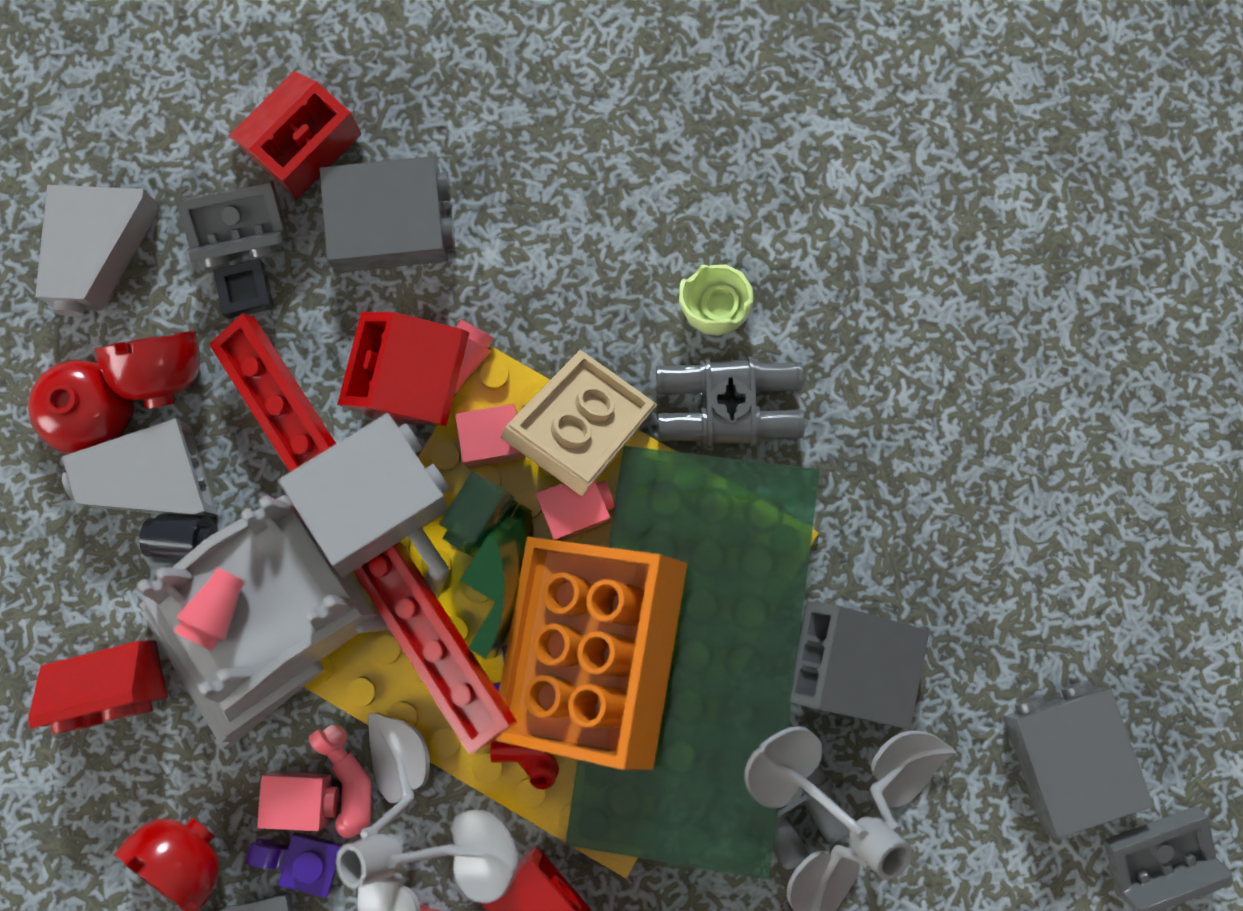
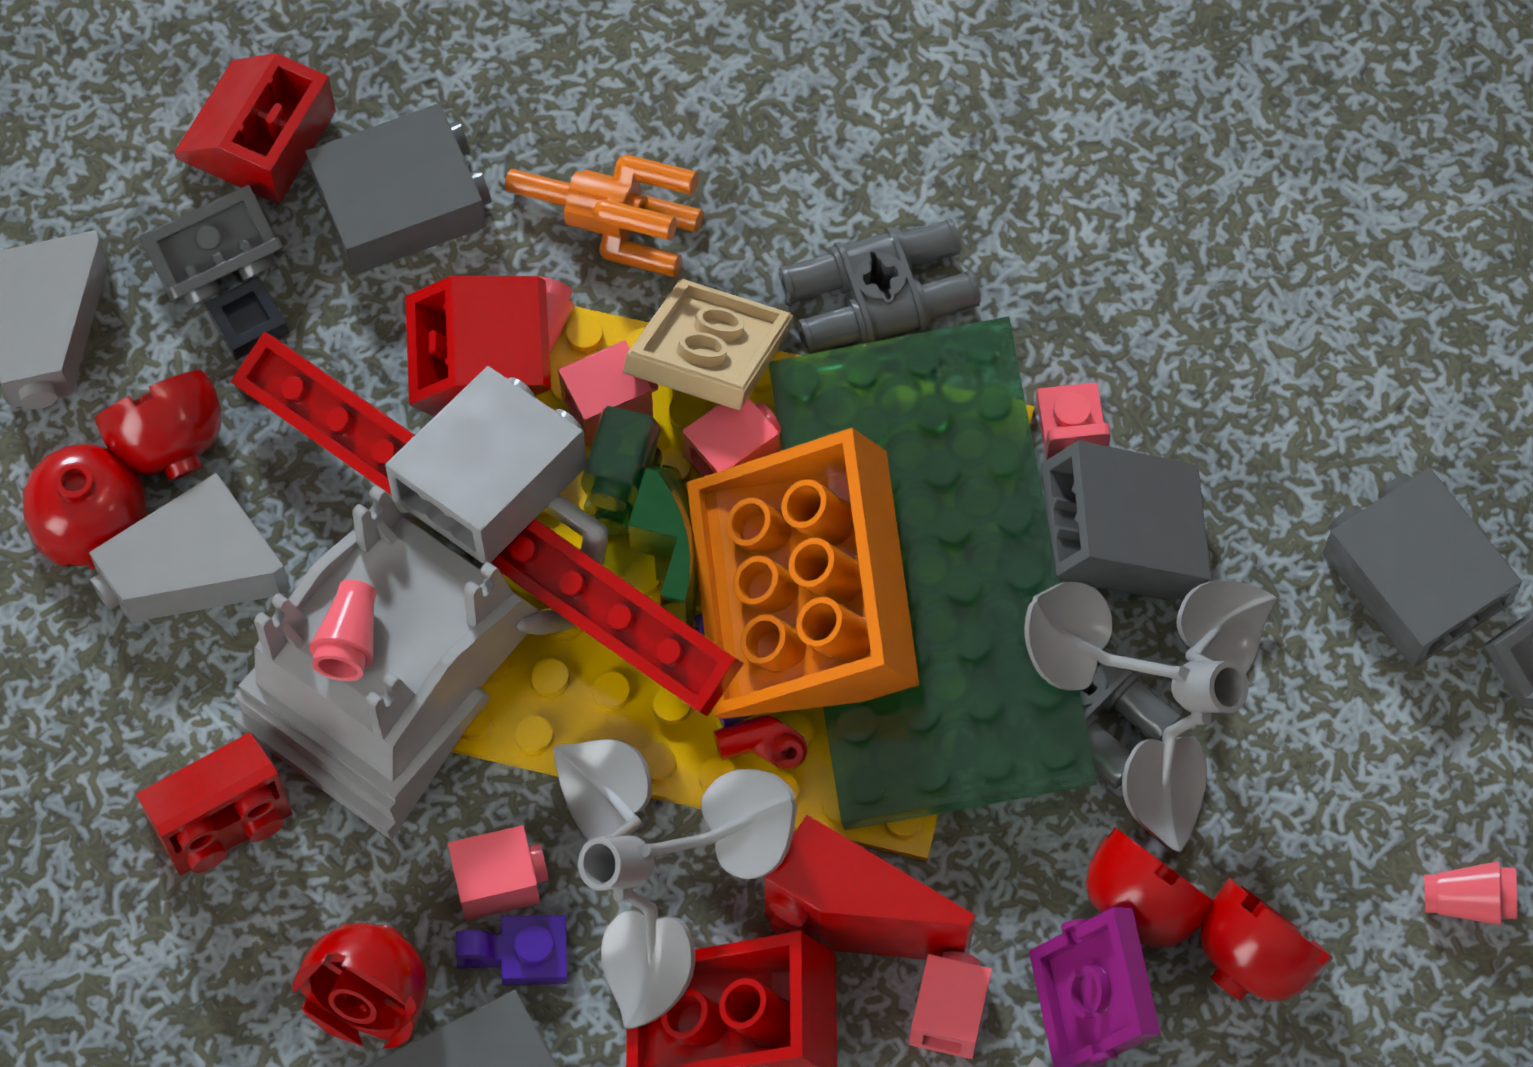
camera: 15 degrees left, 15 degrees down
black brick [139,514,219,564] -> none
coral arm [309,724,371,838] -> none
yellowish green hair [679,265,754,336] -> none
none -> orange plant [505,155,704,278]
none -> coral bracket [1036,382,1111,461]

